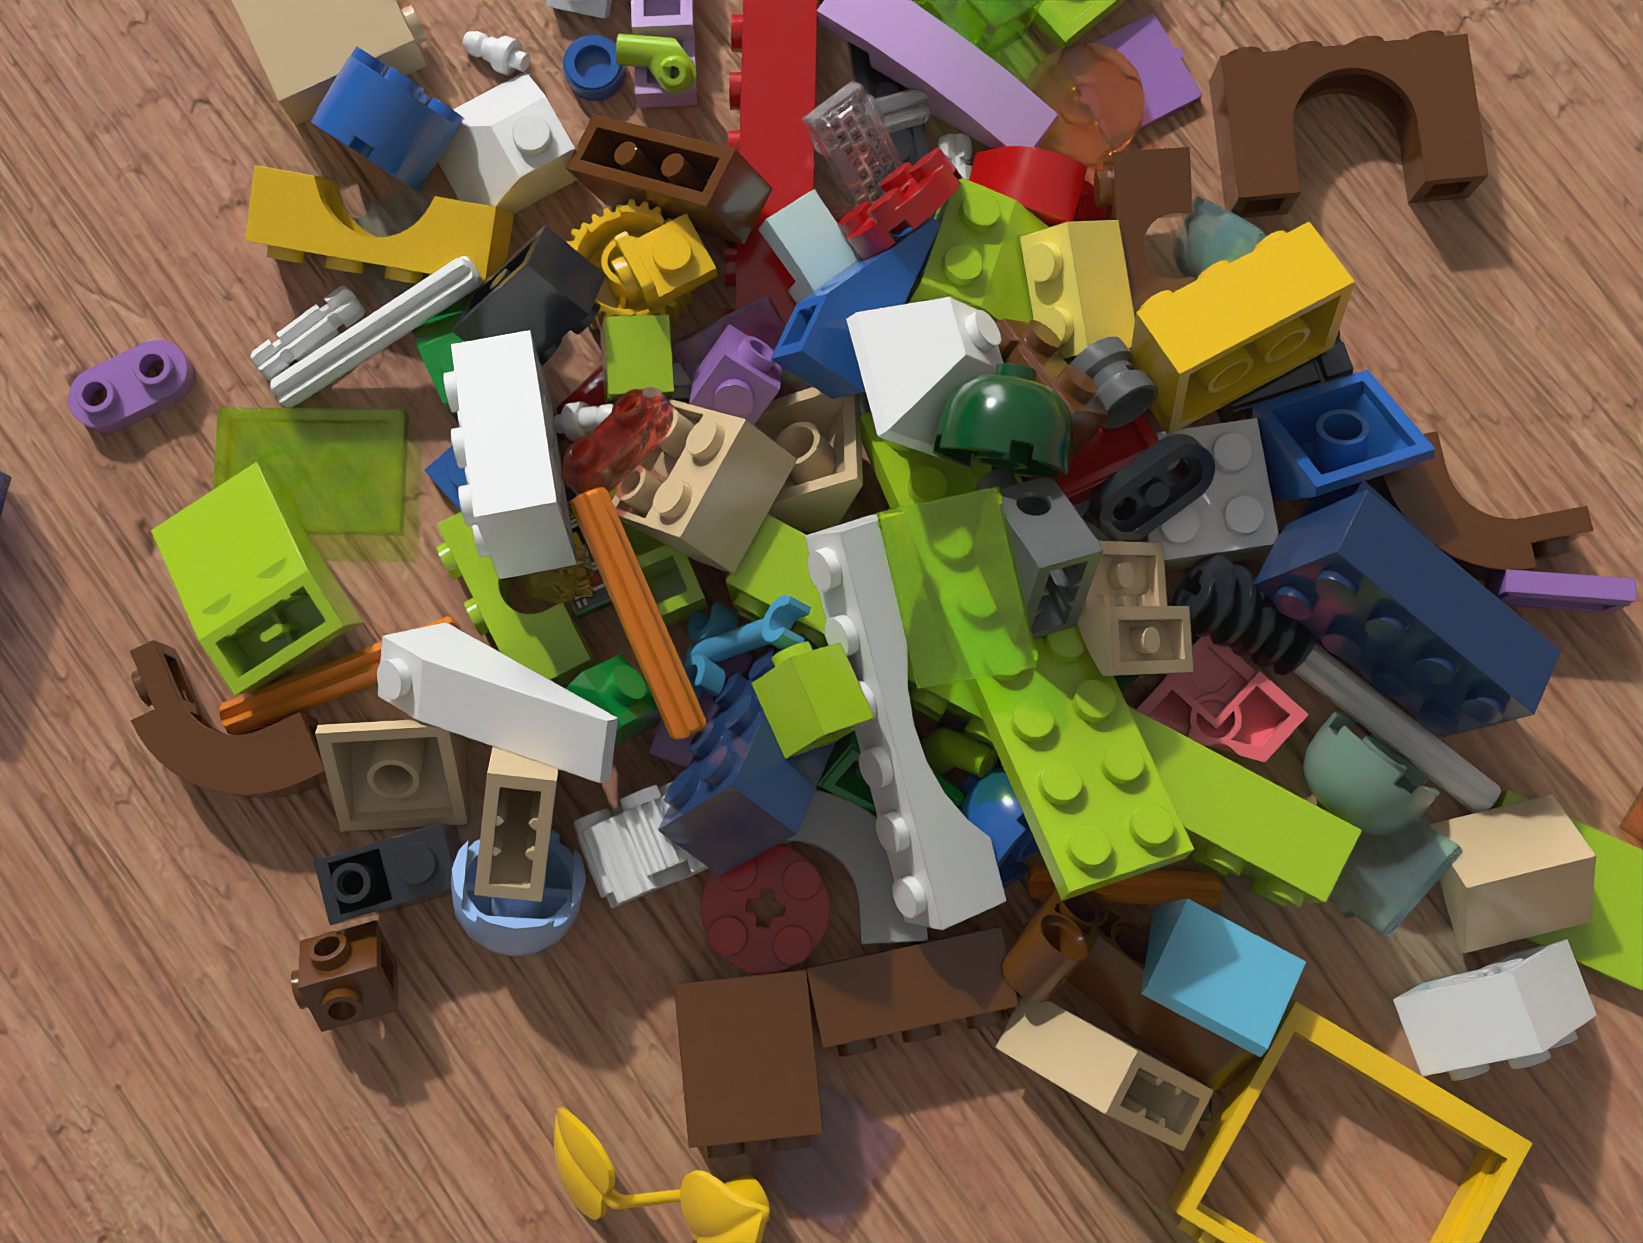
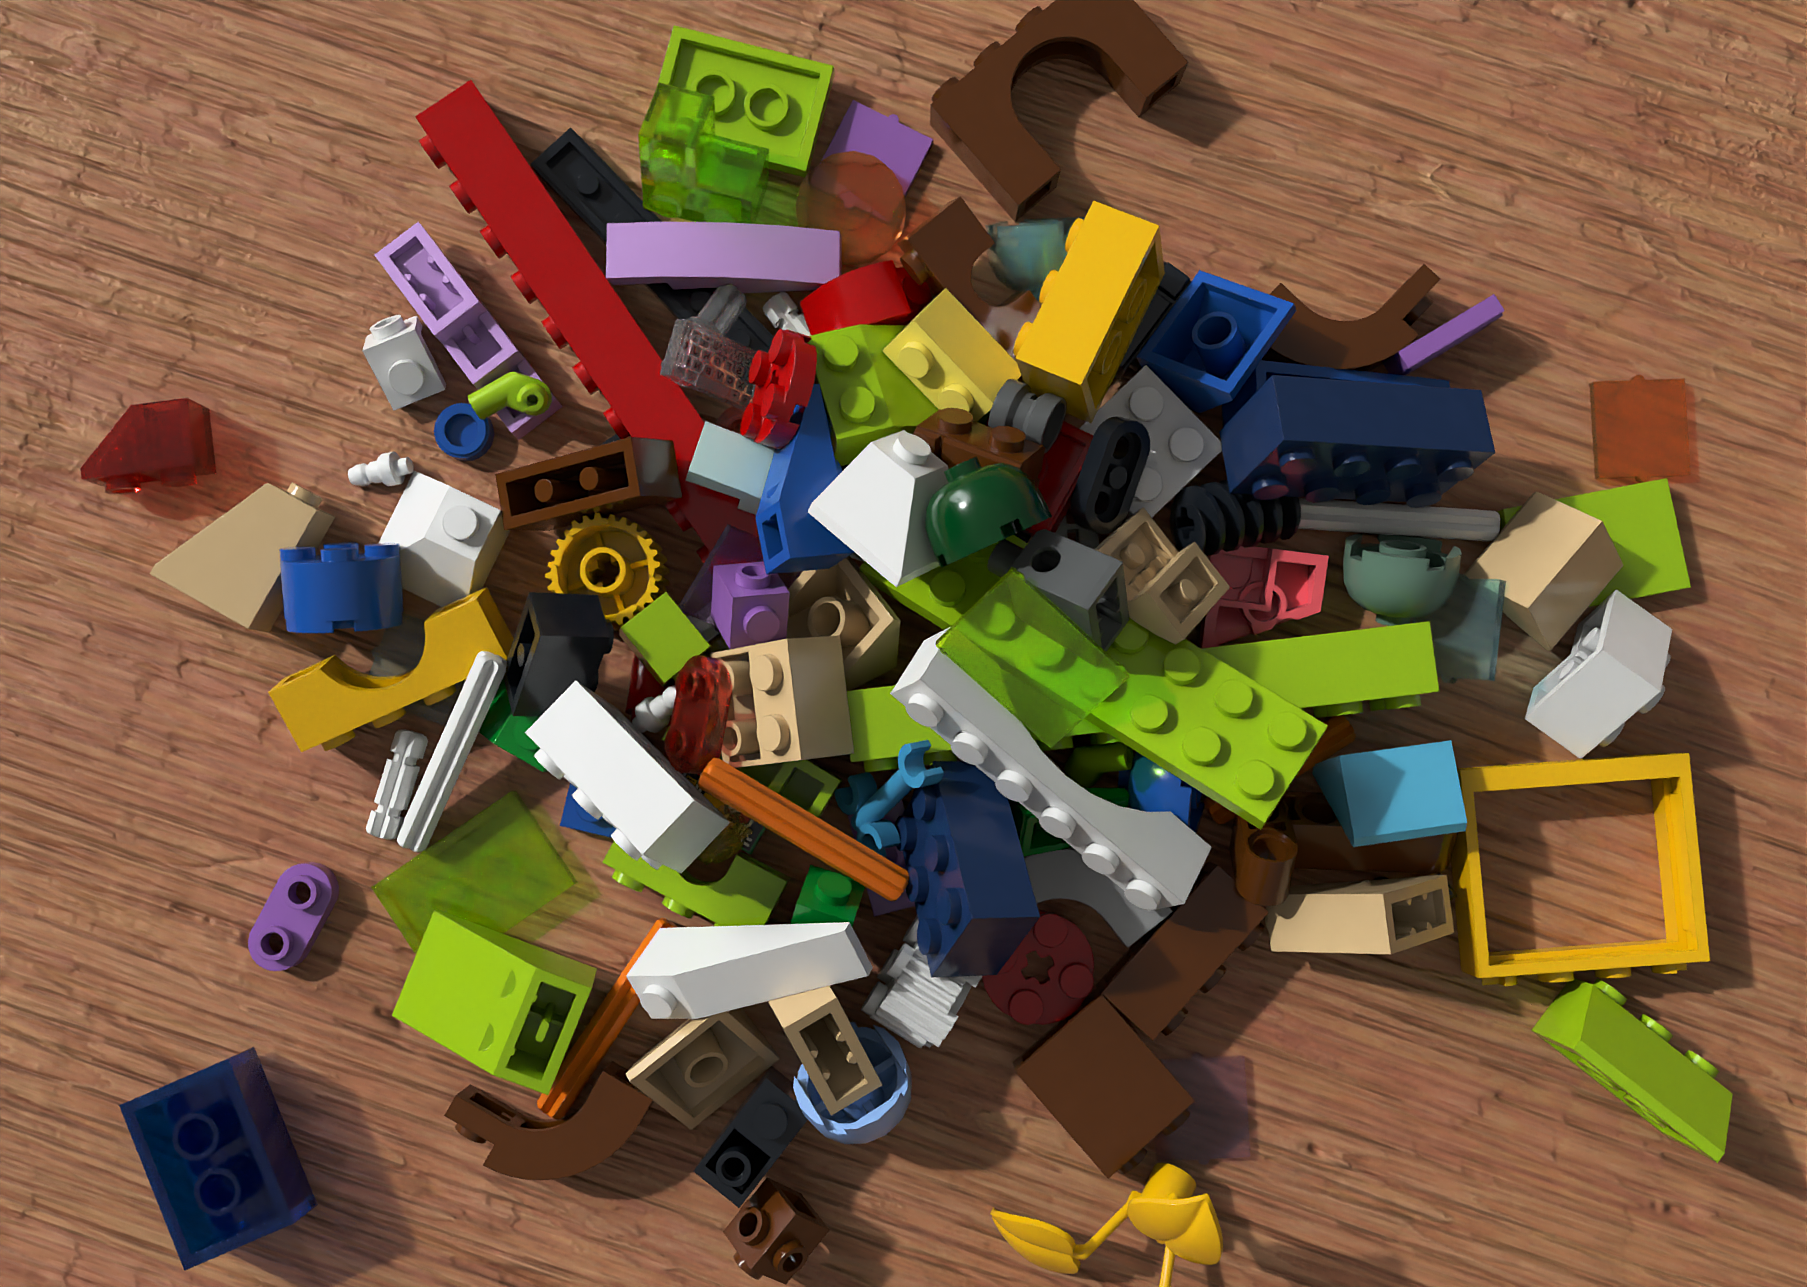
camera: 35 degrees left, 5 degrees up
yellow bracket [611,213,718,311] -> none
lime brick [751,641,875,759] -> none

